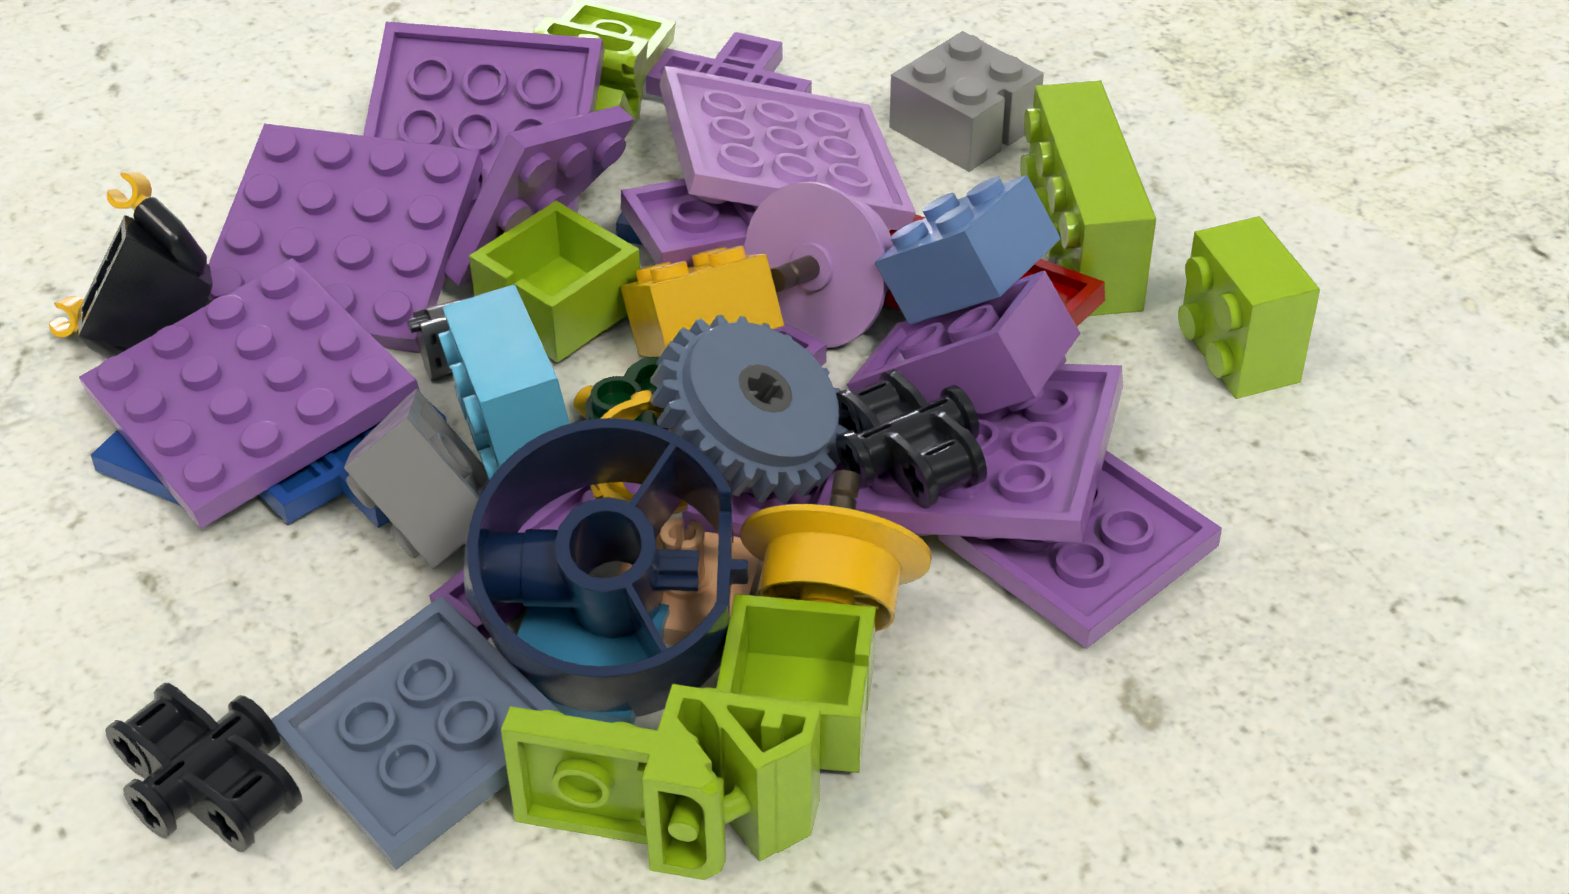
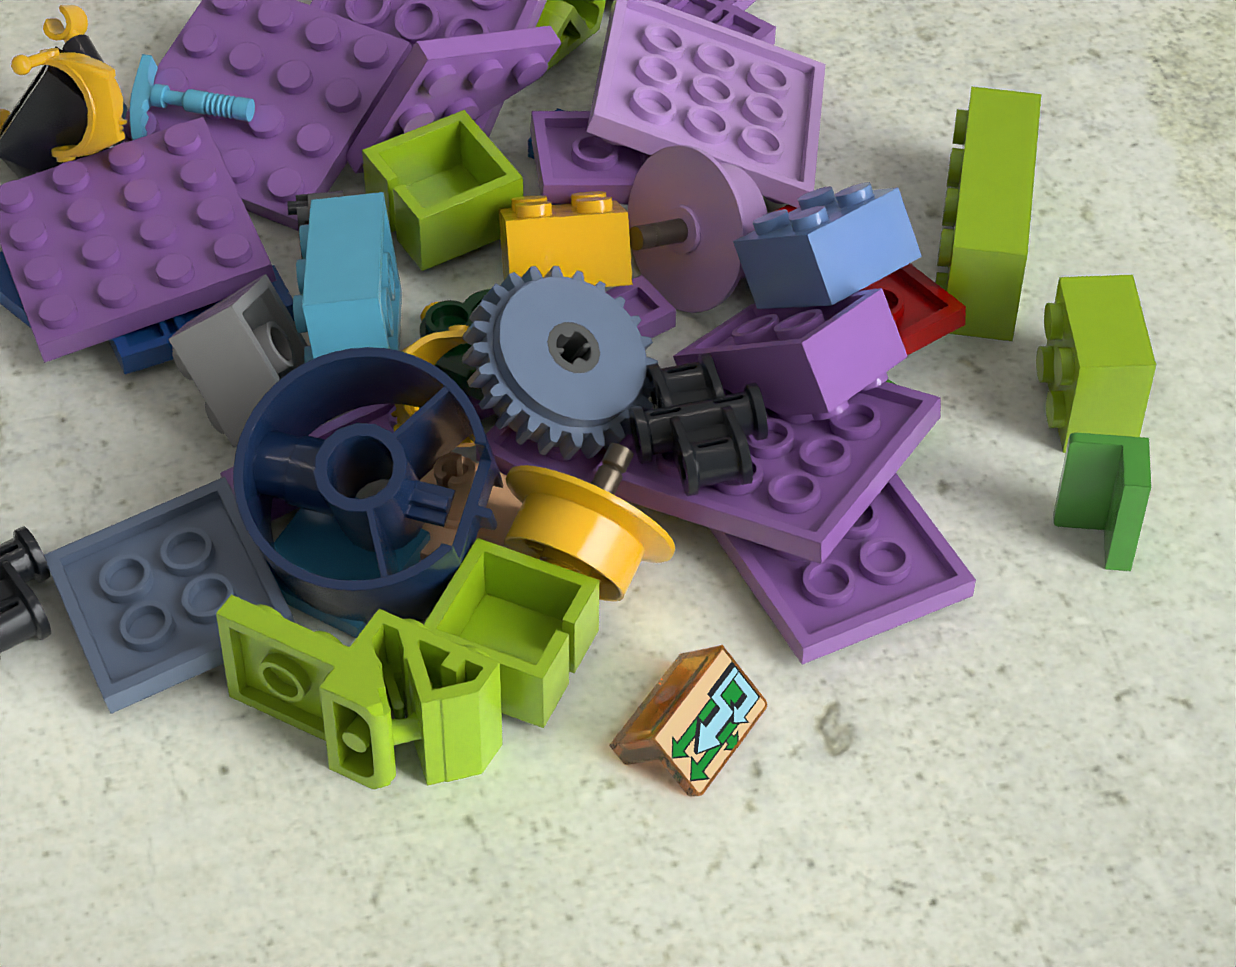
camera: 15 degrees right, 5 degrees up
light grey piece [889,31,1044,172] -> none
none -> yellow helmet [11,48,127,162]
none -> medium azure piece [130,54,255,140]
none -> panel [609,645,767,797]
none -> bright green panel [1053,432,1151,571]

